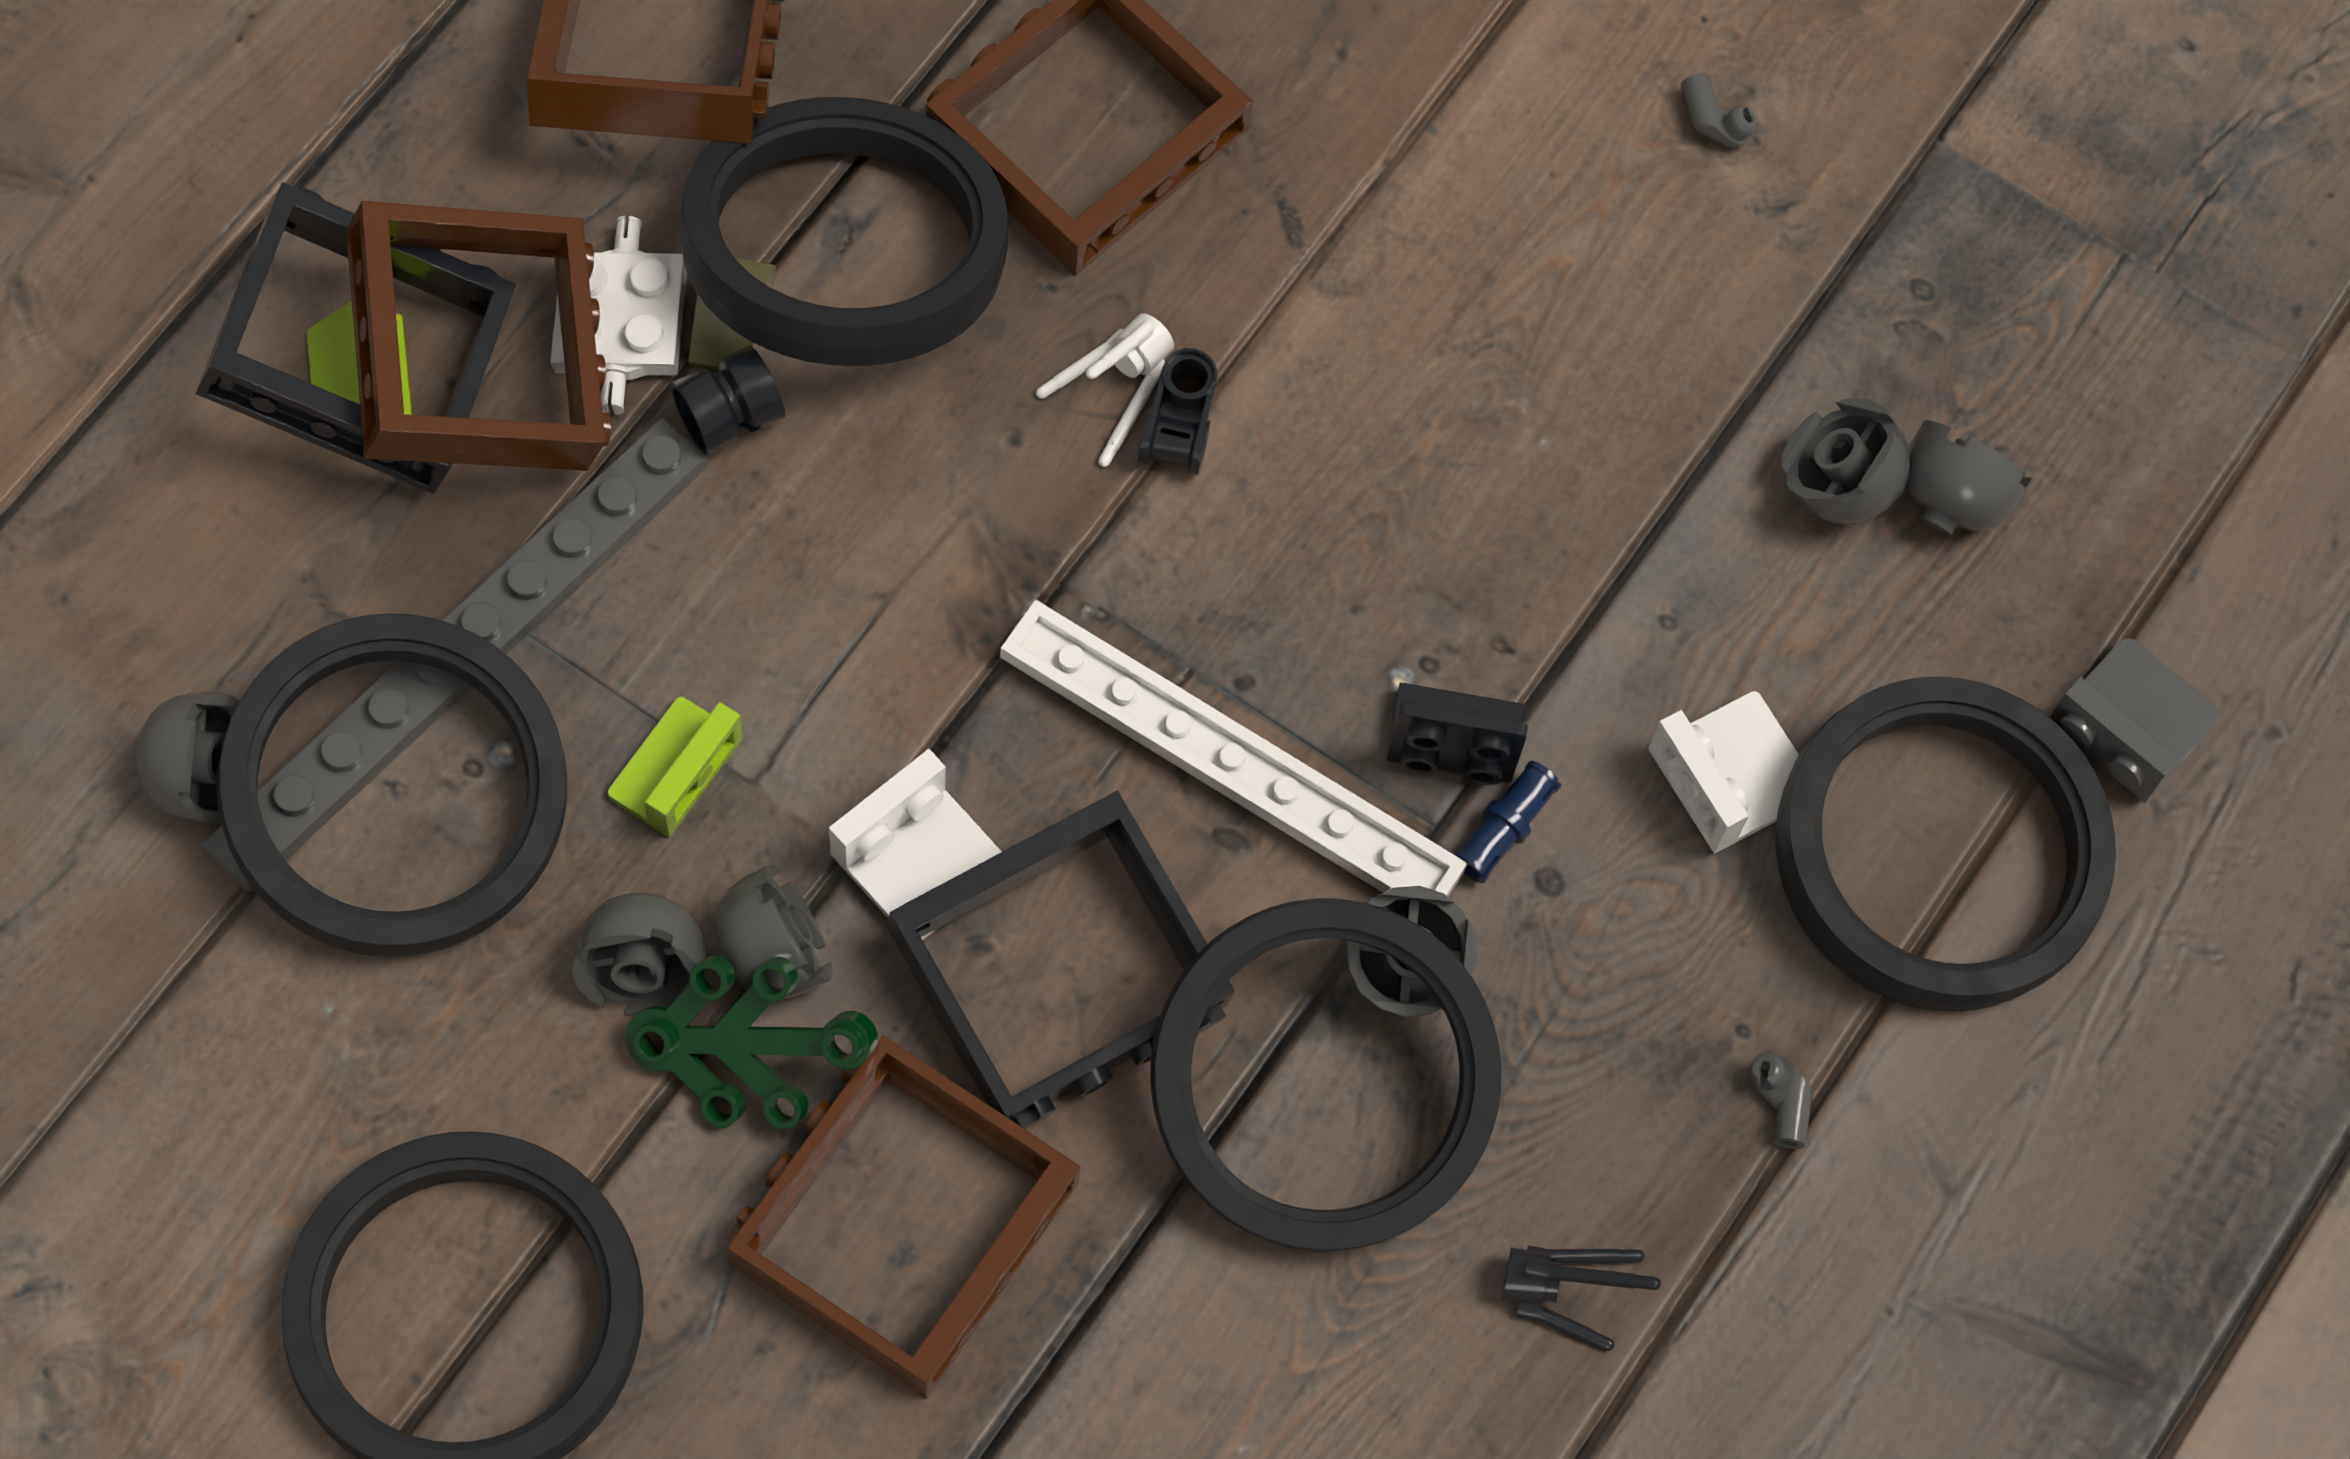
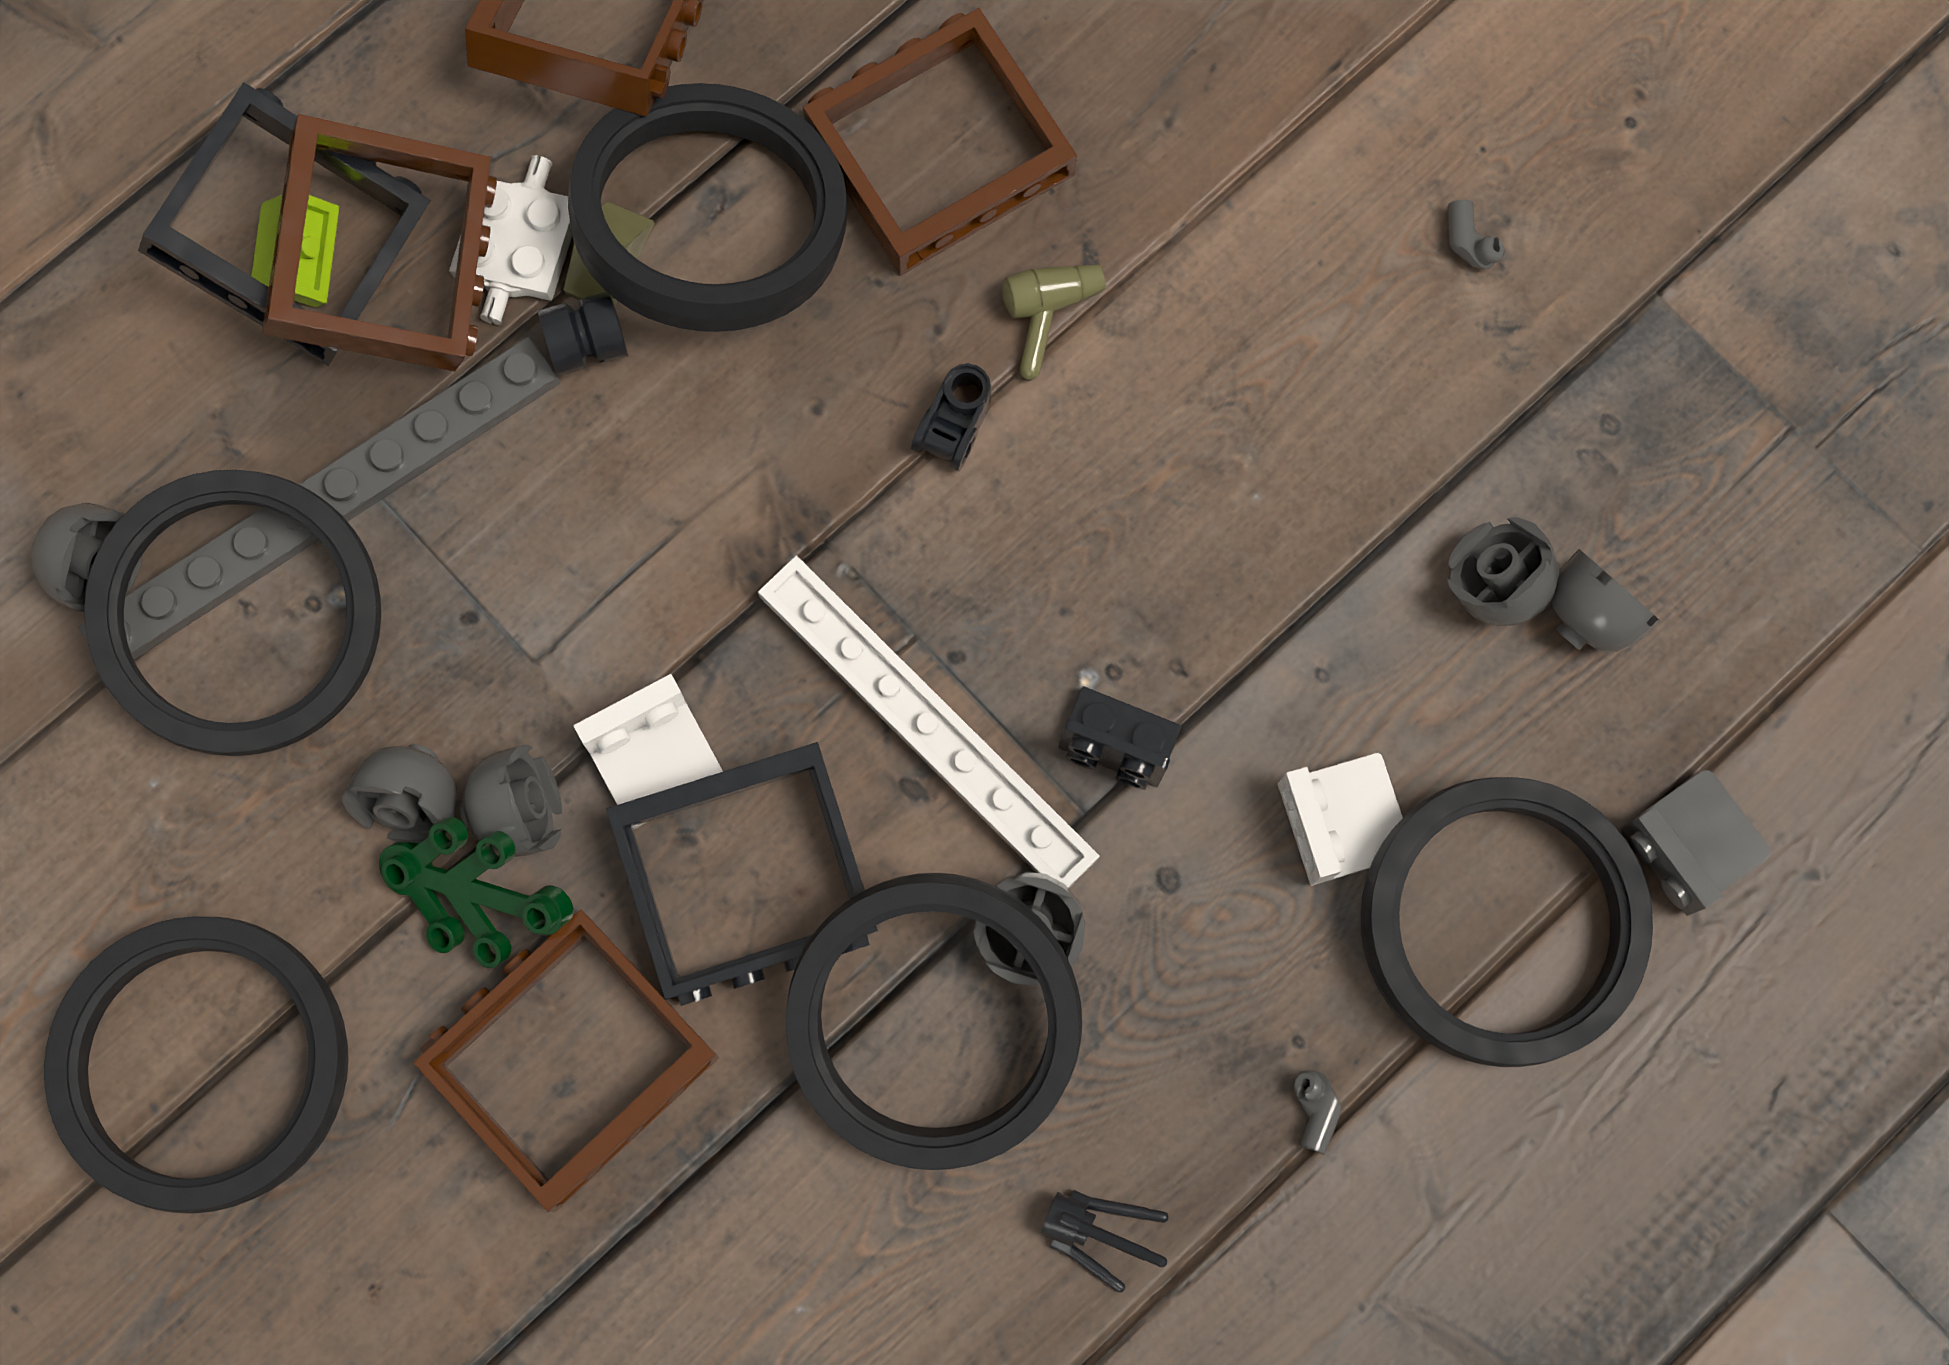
camera: 15 degrees right, 10 degrees up
lime panel [608,697,743,838] -> none
white plant [1036,314,1174,467] -> none
dark blue pin [1454,761,1562,883] -> none
none -> olive piece [1002,265,1106,380]

